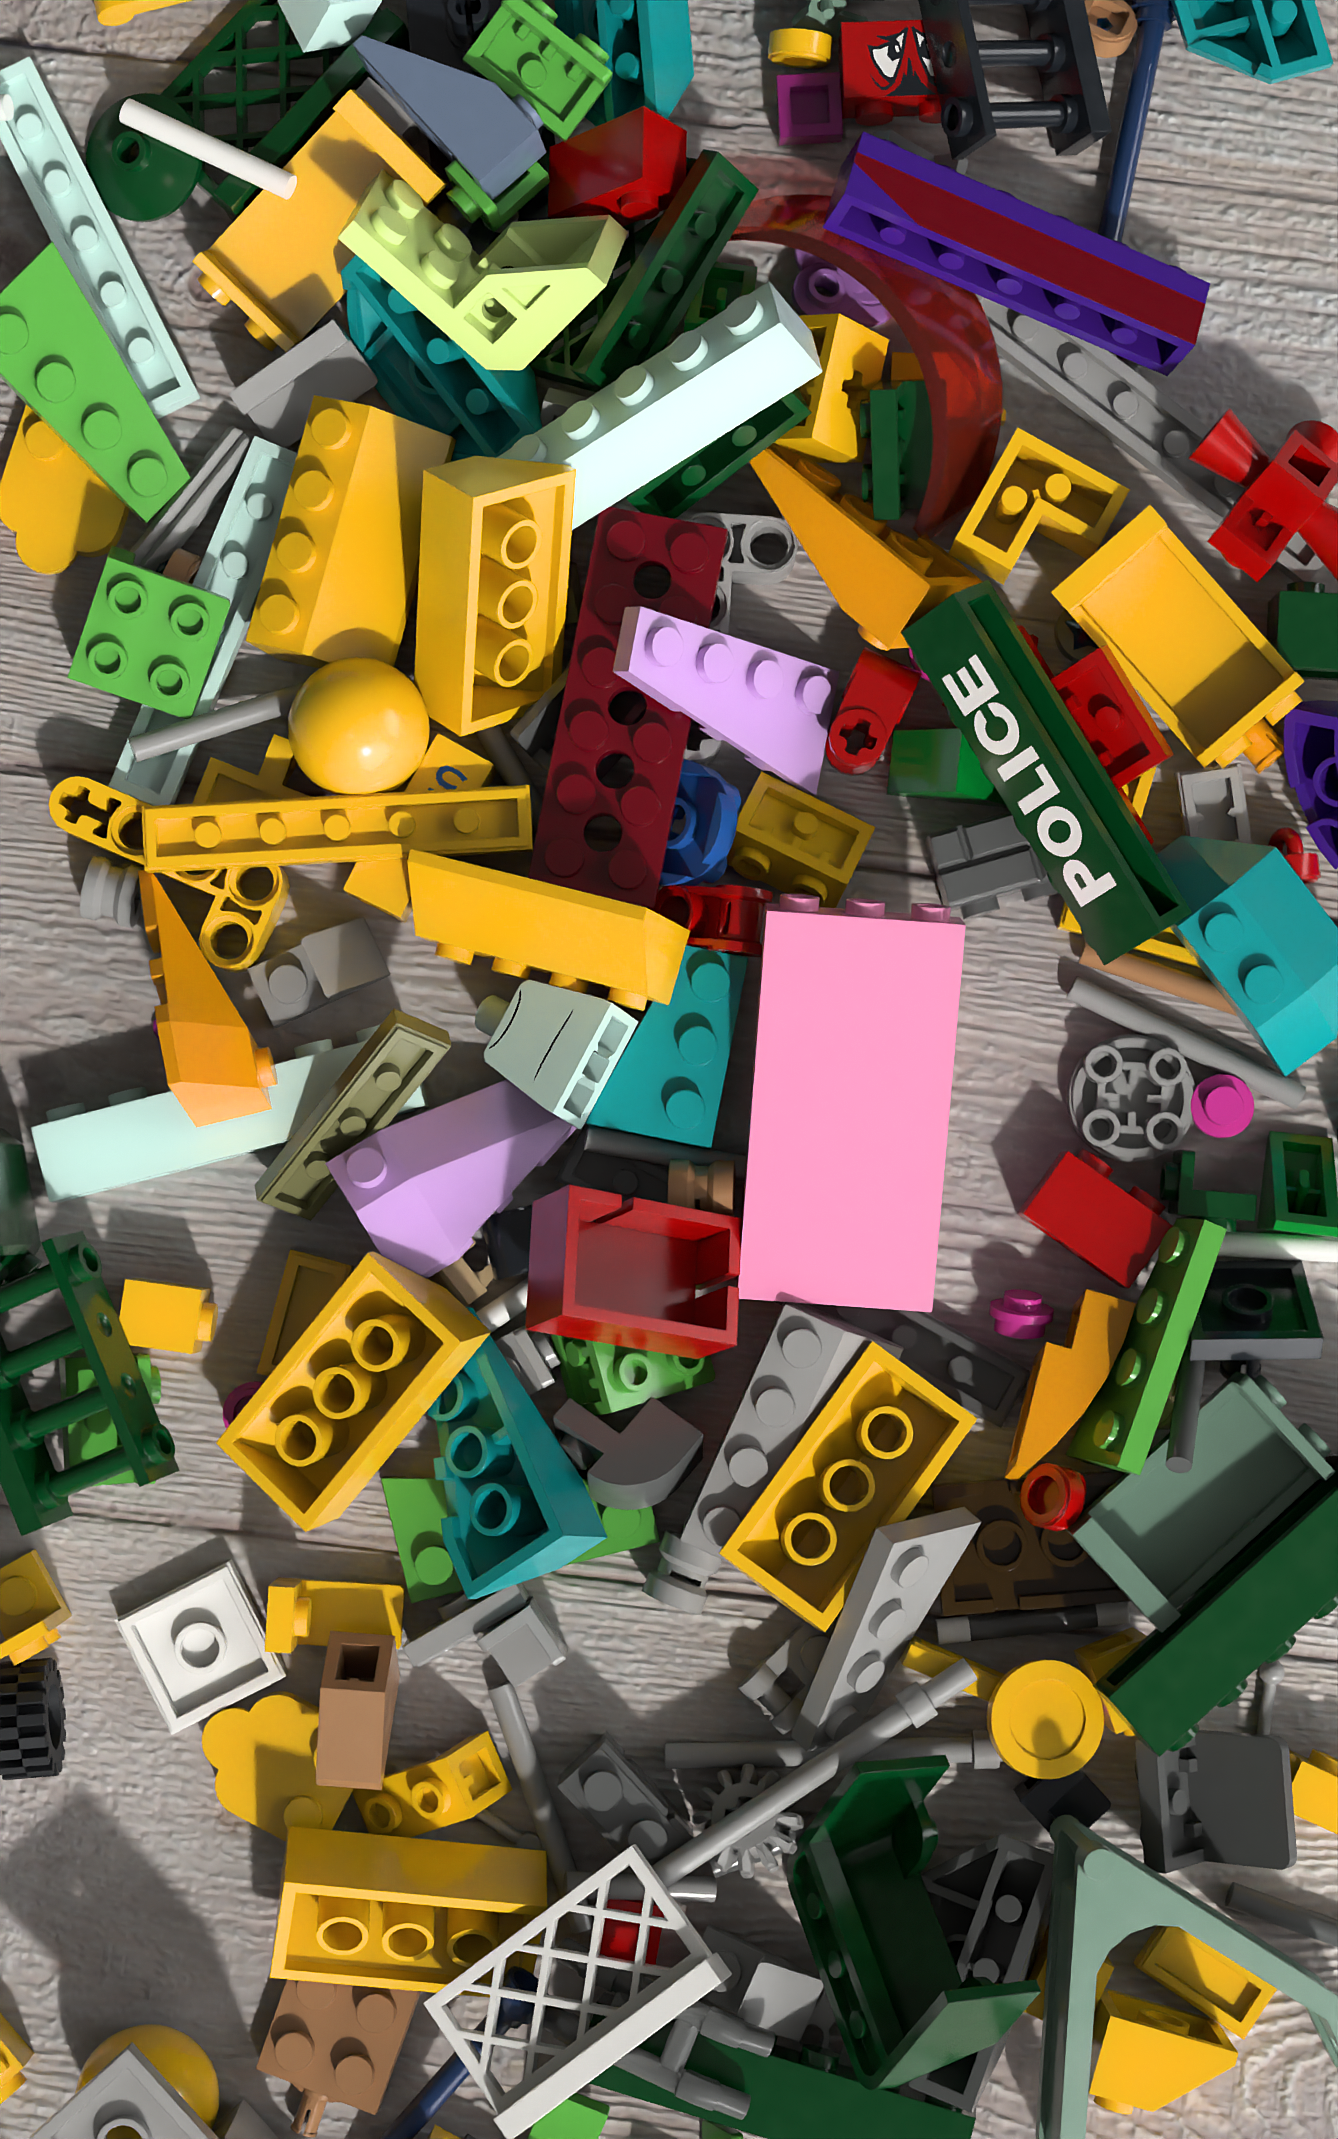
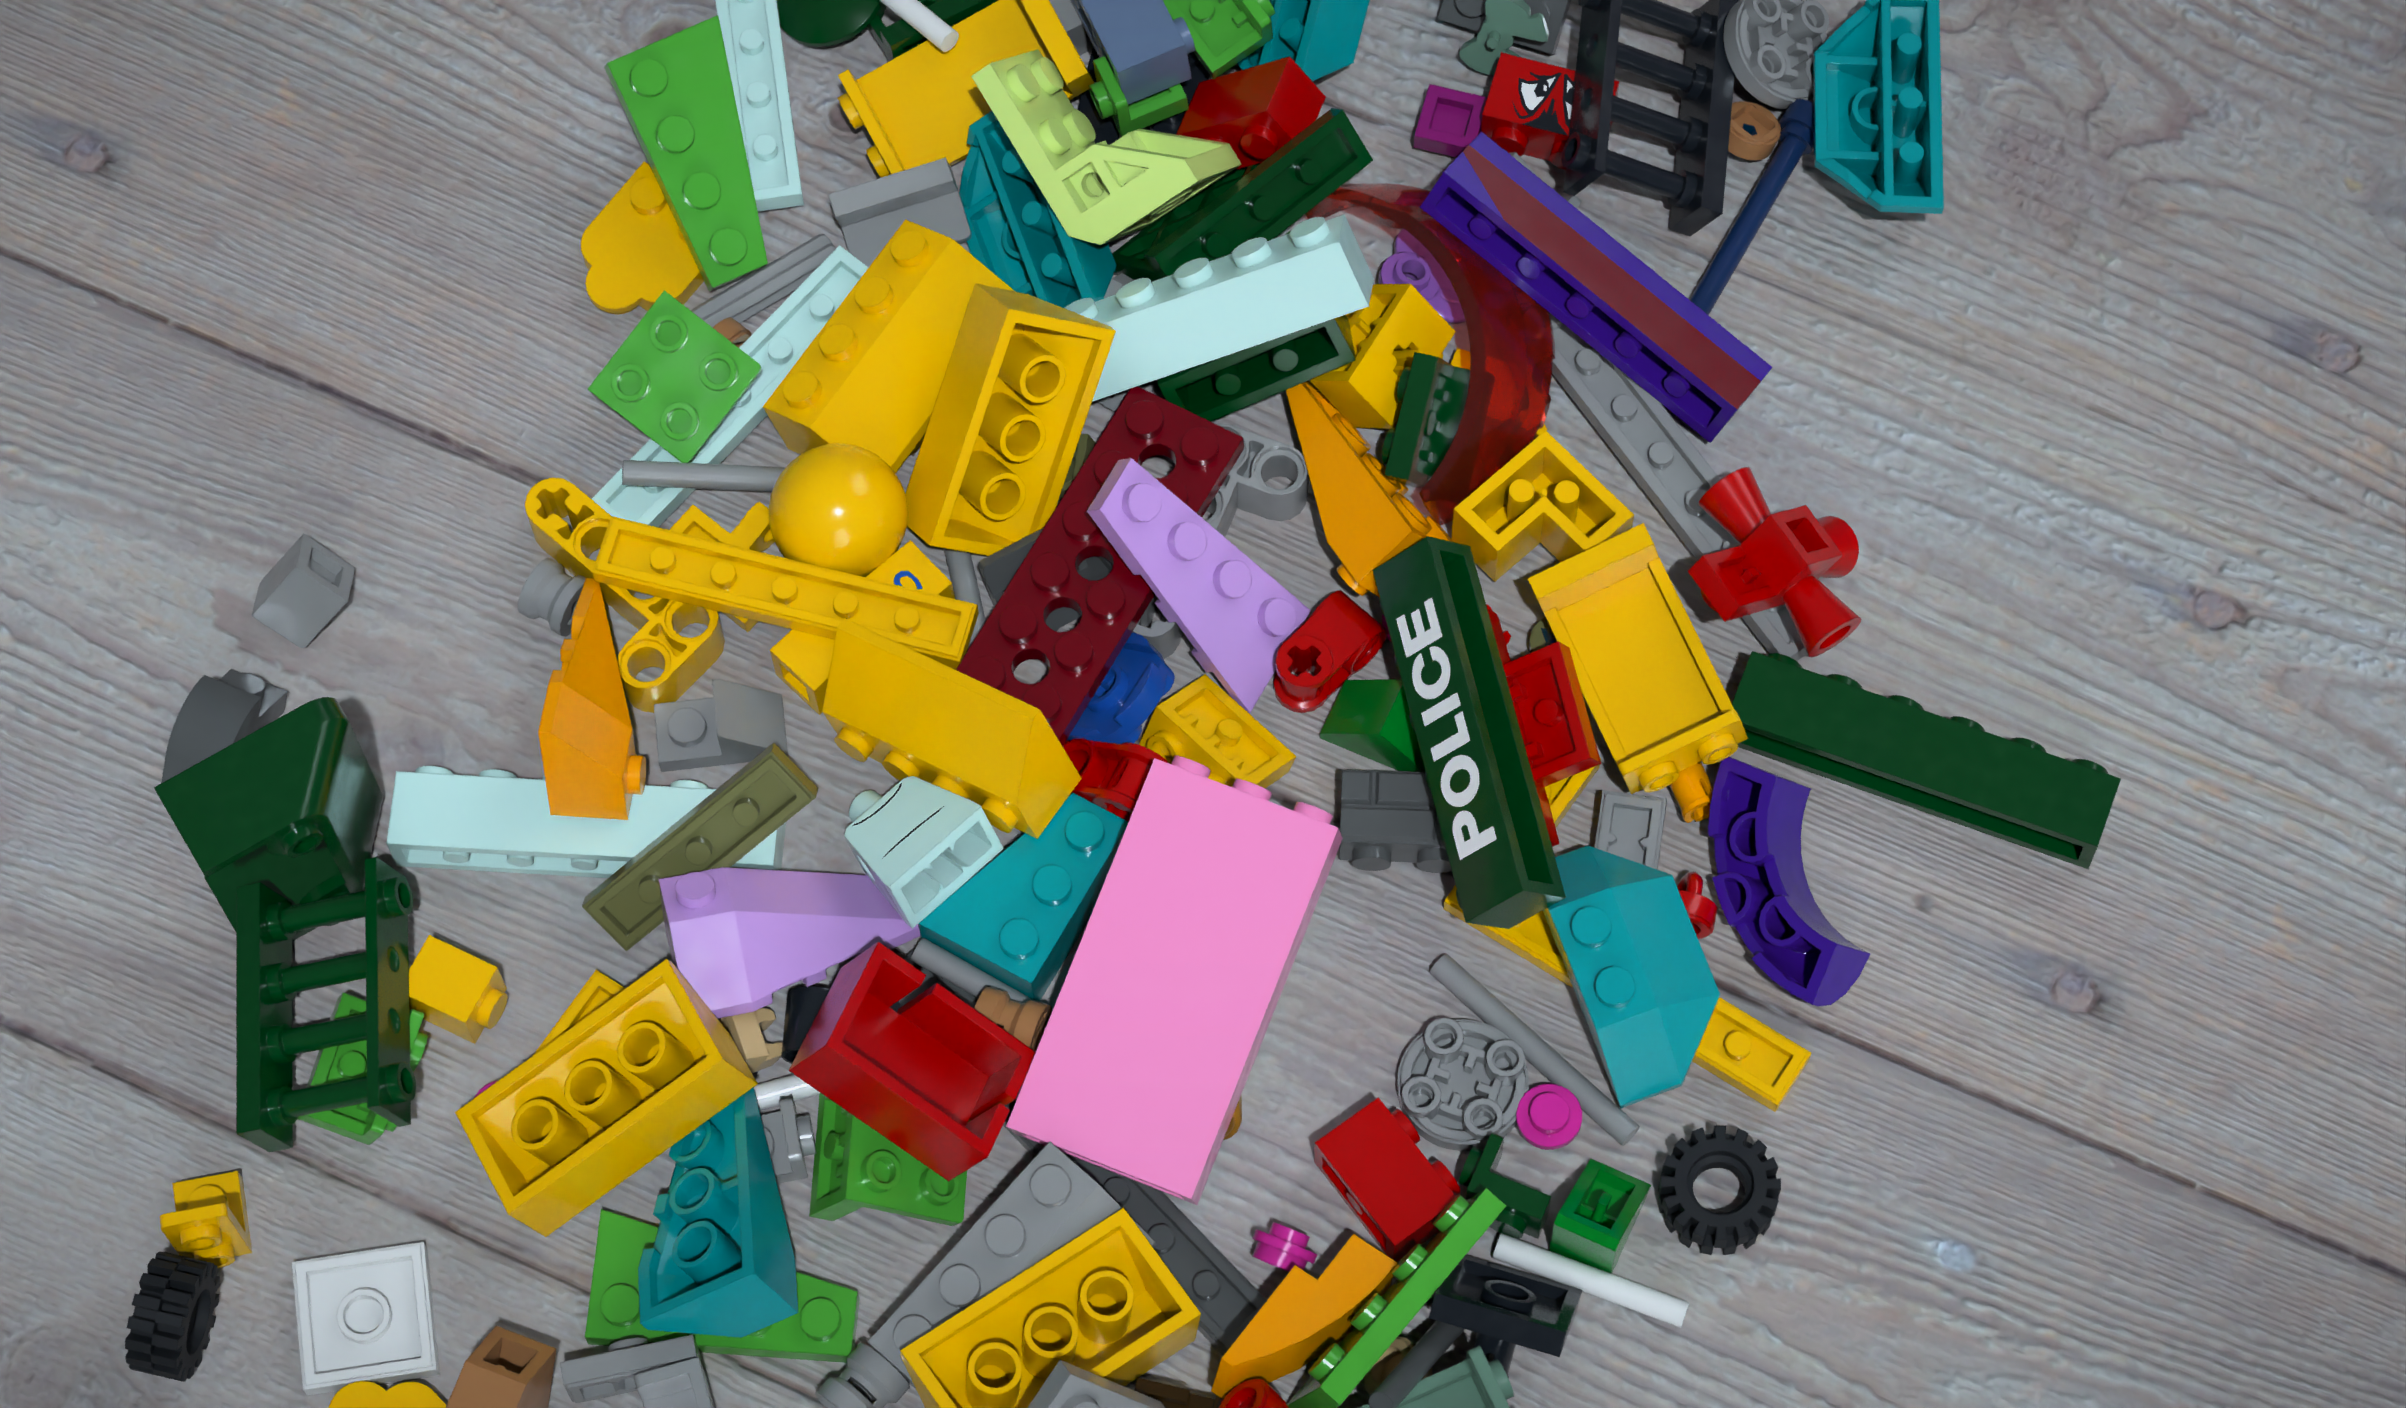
camera: 20 degrees right, 20 degrees down
yellow bracket [265,1577,405,1653] -> none
dark grey brick [553,1397,703,1510] -> none
yellow tile [768,28,832,69] -> none
medium nougat bar [1078,941,1237,1016] -> none

